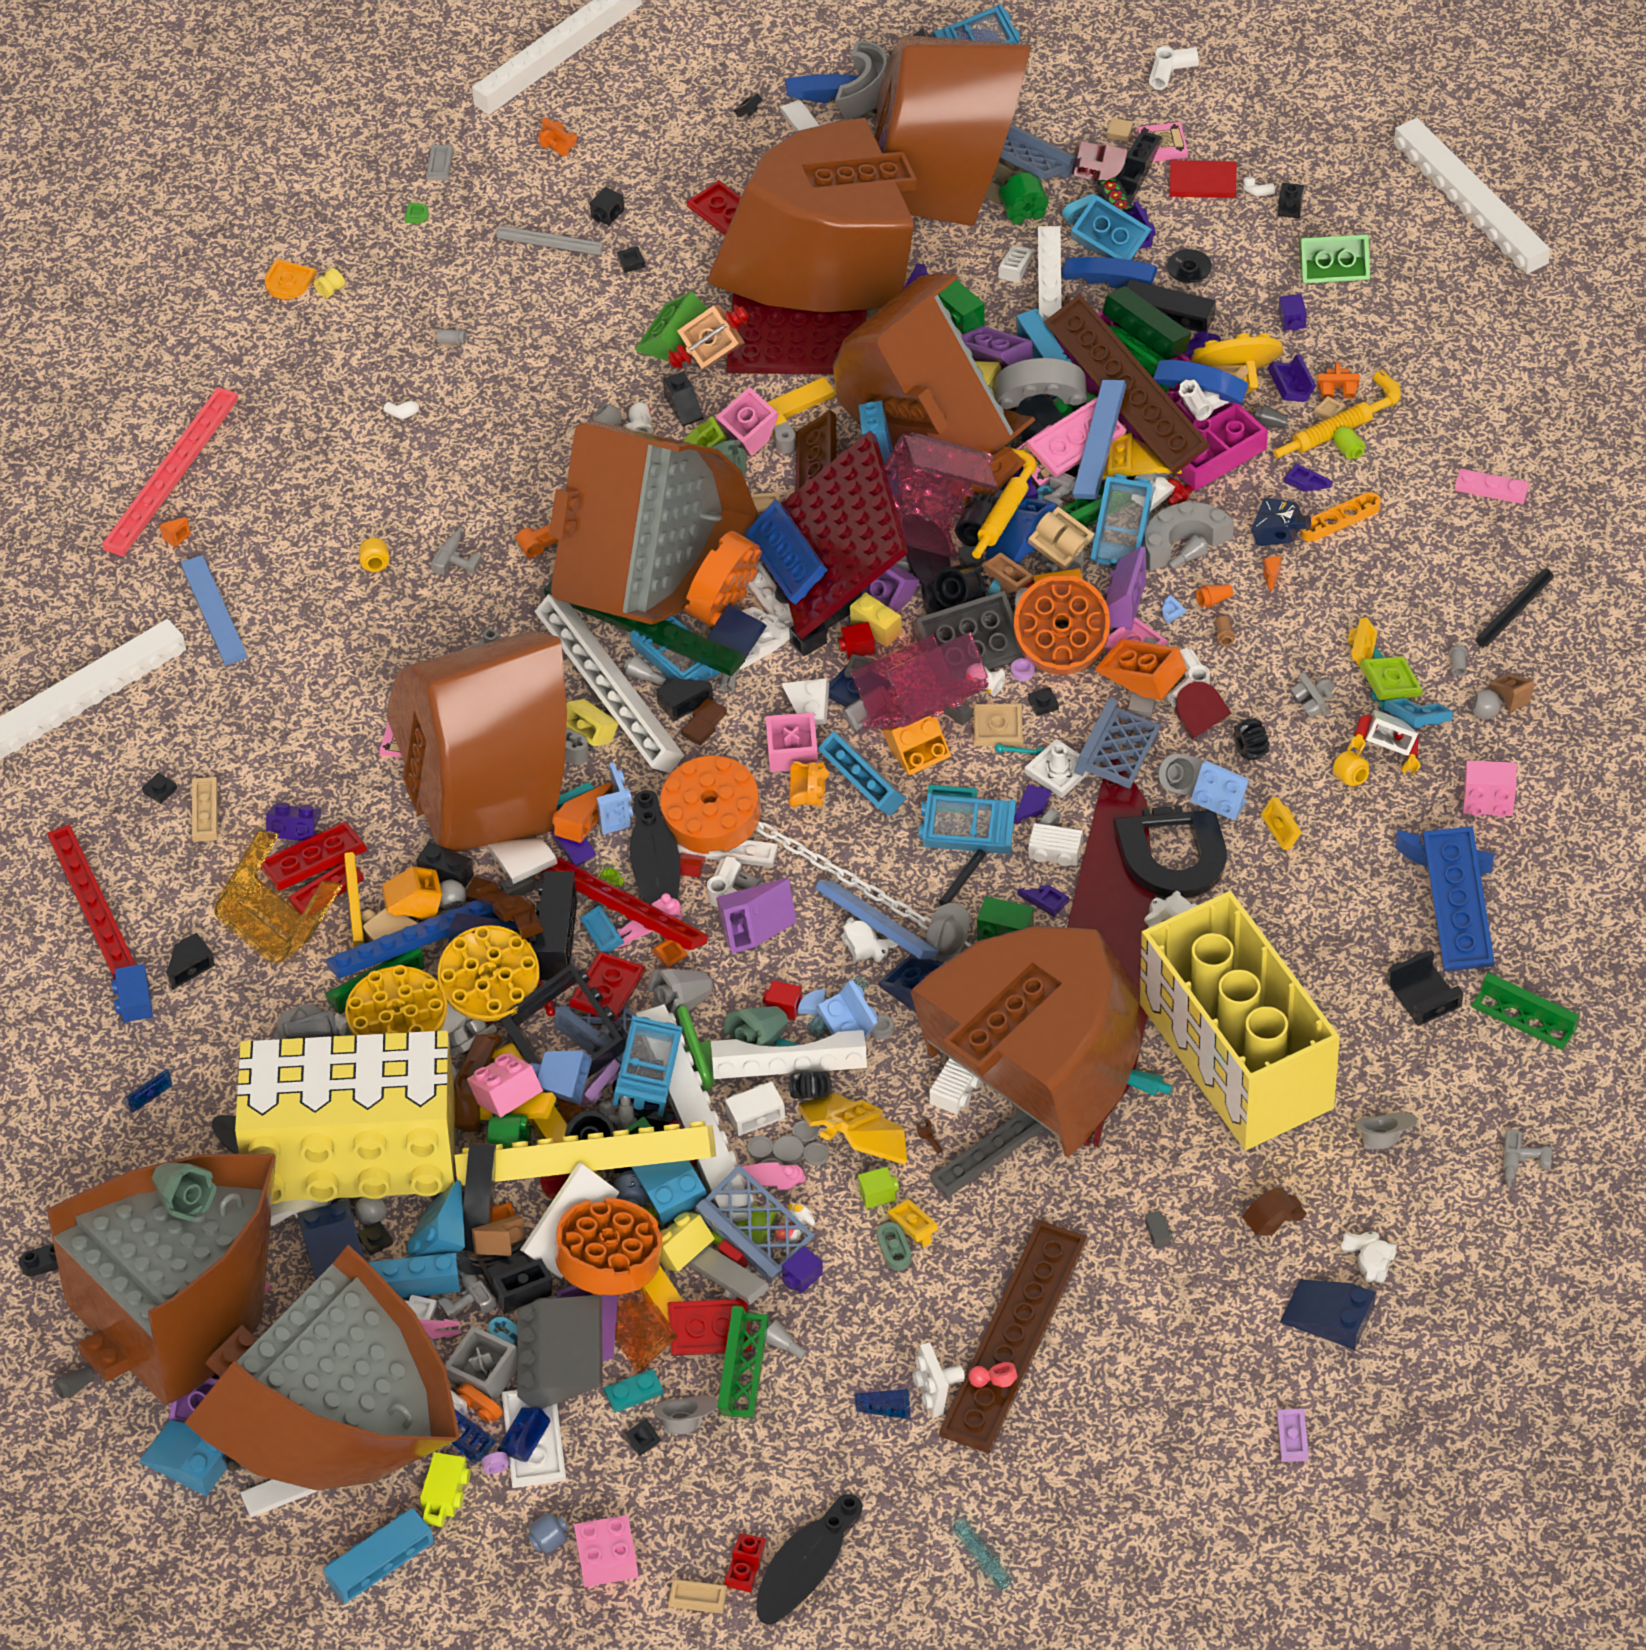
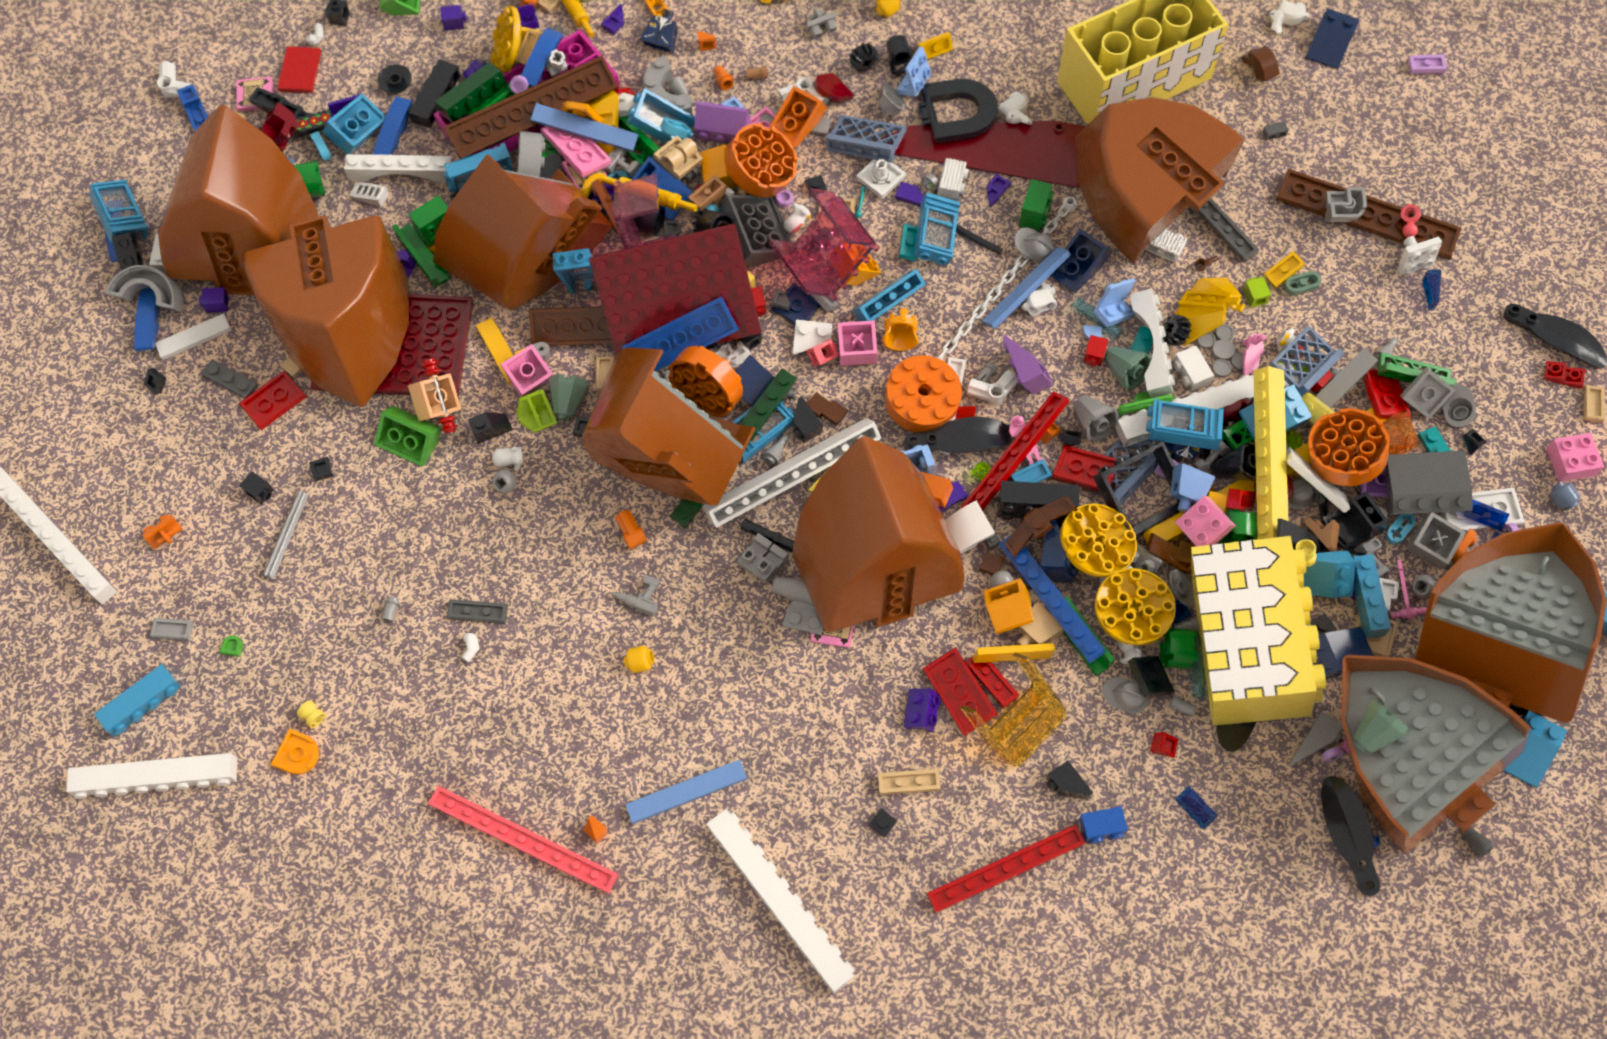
camera: 90 degrees left, 15 degrees up
black brick [416,842,474,888] -> none
dark purple brick [782,1246,823,1294] -> none
clear light blue pin [952,1518,1013,1590] -> none
none -> white brick [66,753,237,799]
none -> dark azure brick [94,664,181,737]
none -> blue slope [176,84,208,131]
none -> dark grey plate [201,359,258,399]
none -> dark grey tile [447,599,508,624]
none -> lavender tile [510,75,528,94]
none -> light orange tile [562,101,603,123]
none -> medium azure beam [660,118,691,139]
none -> coral brick [806,339,839,367]
none -> black piece [886,35,915,76]
none -> black plate [1061,429,1082,446]
none -> red slope [1150,732,1179,758]
none -> red slope [1226,488,1256,511]
none -> light yellow wheel [1295,539,1317,567]
none -> light grey brick [1325,187,1367,222]
none -> light grey plate [1400,367,1456,419]

